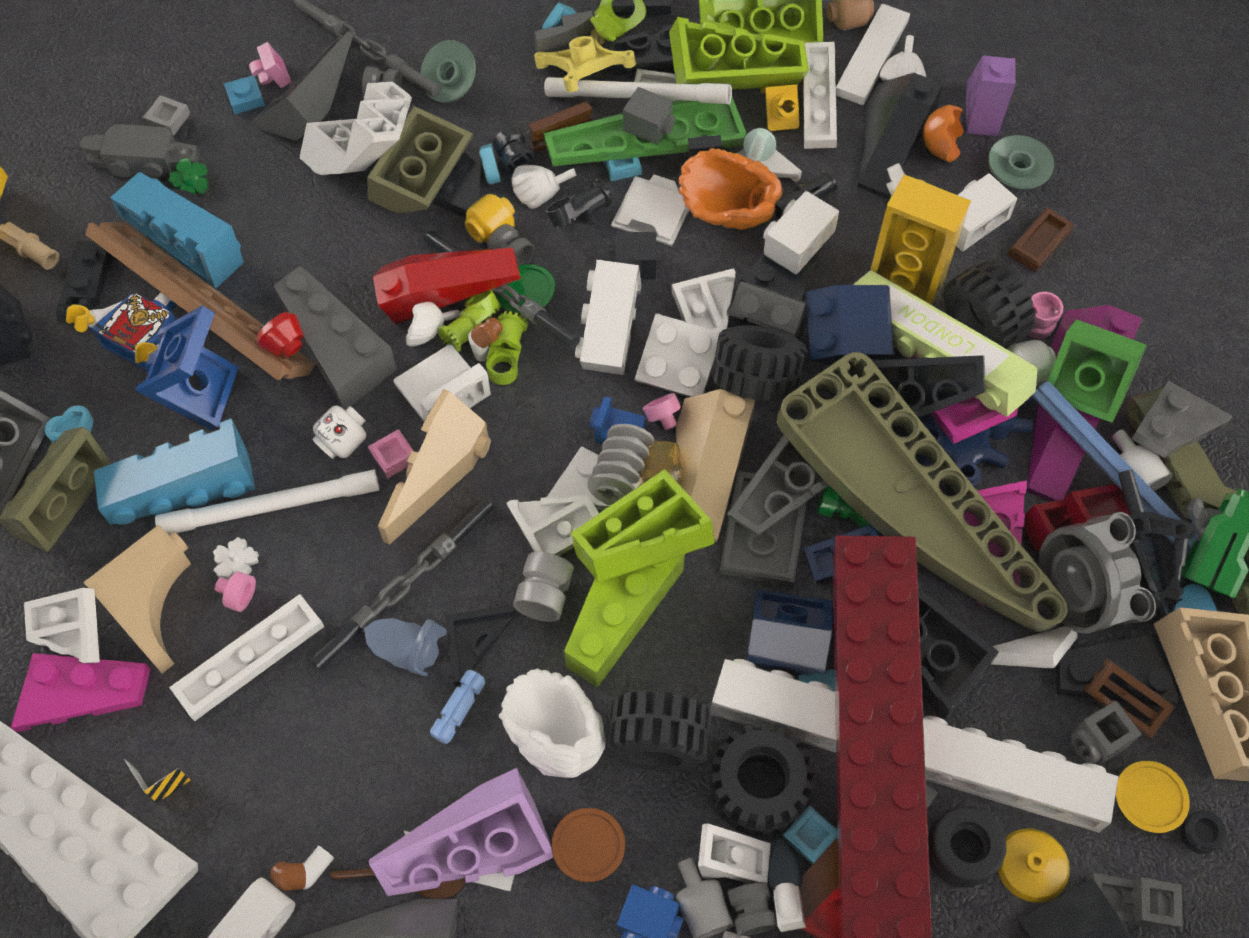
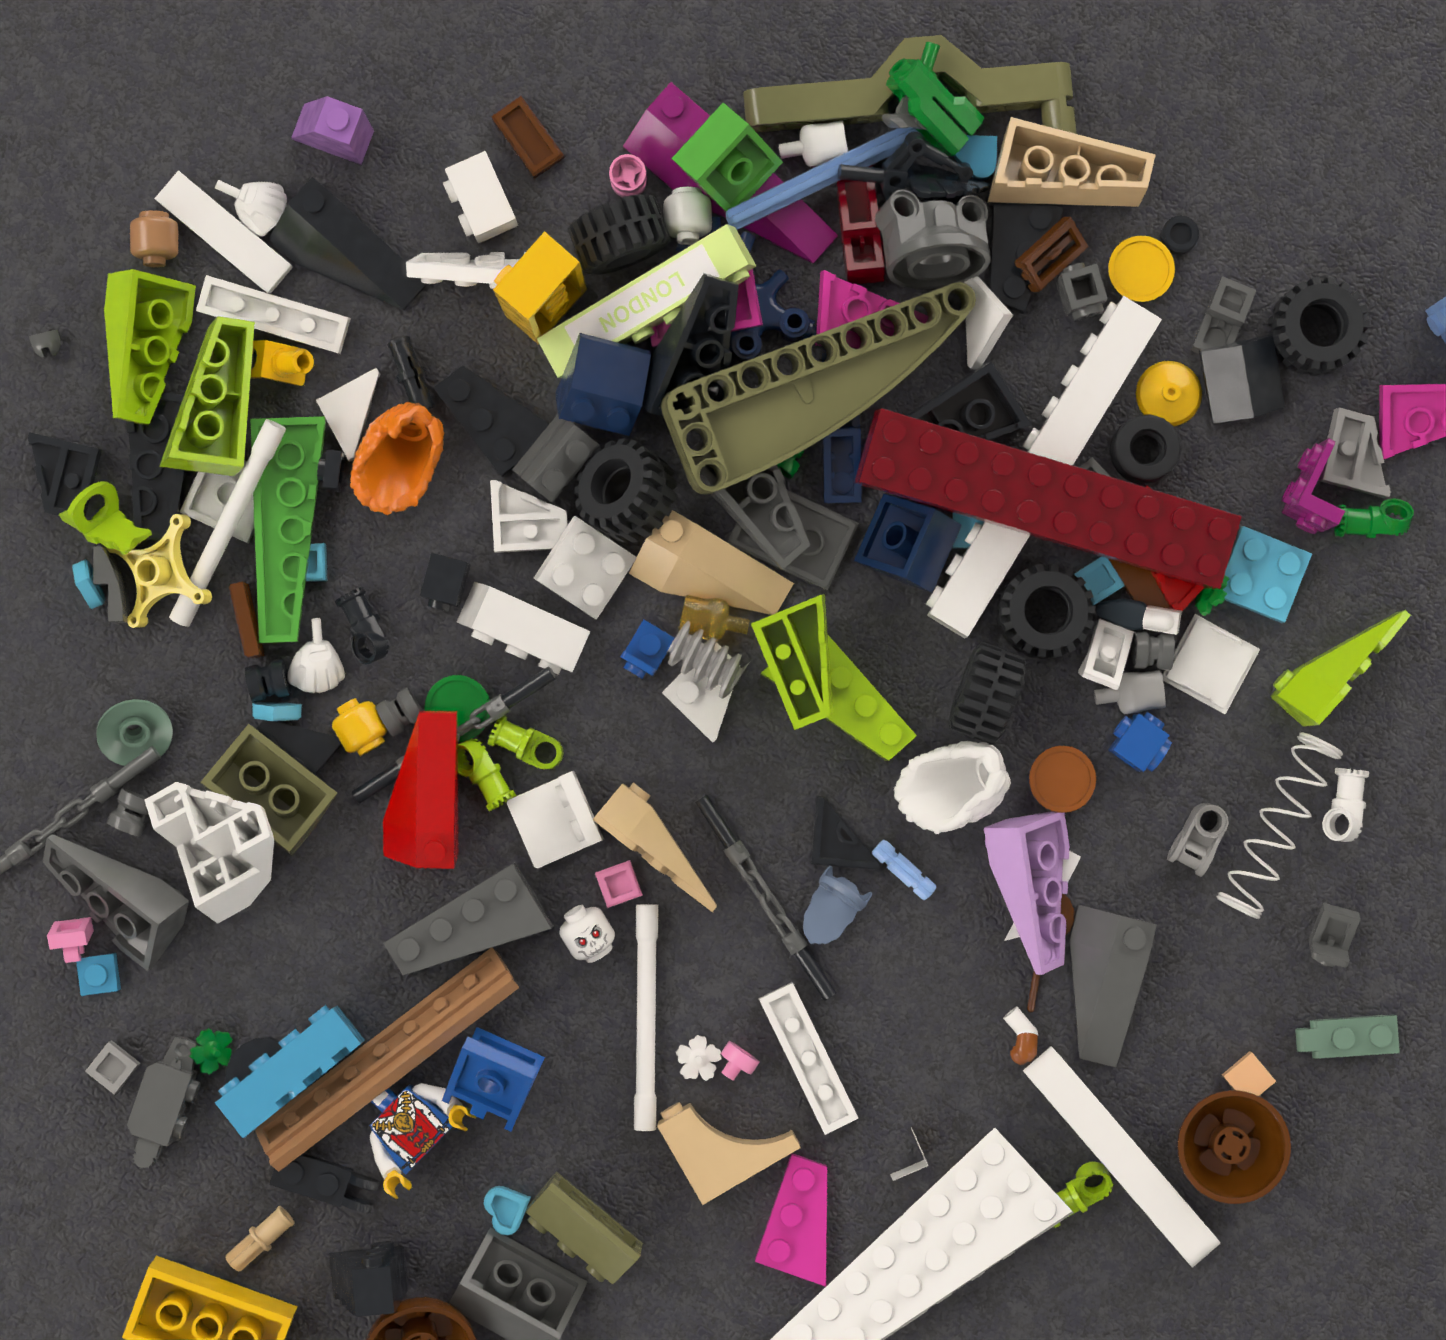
camera: 80 degrees left, 25 degrees up
white wing [24,588,100,663] -> none
dark azure wedge [94,418,255,525] -> none
red cone [257,312,304,358] -> none
white piece [406,302,460,347] -> none
dark orange arm [468,318,503,362] -> none
white wing [506,494,599,556] -> none
light grey wheel [513,552,574,622] -> none
white piece [611,175,689,246] -> none
dark grey brick [623,87,676,145] -> none
bright pink tile [643,393,681,430] -> none
light aqua plate [743,128,776,161] -> none
white brick [763,191,839,275] -> none
orange hair [922,105,964,163] -> none
sand green dish [988,135,1054,189] -> none
flat silver wing [1131,381,1232,458] -> none

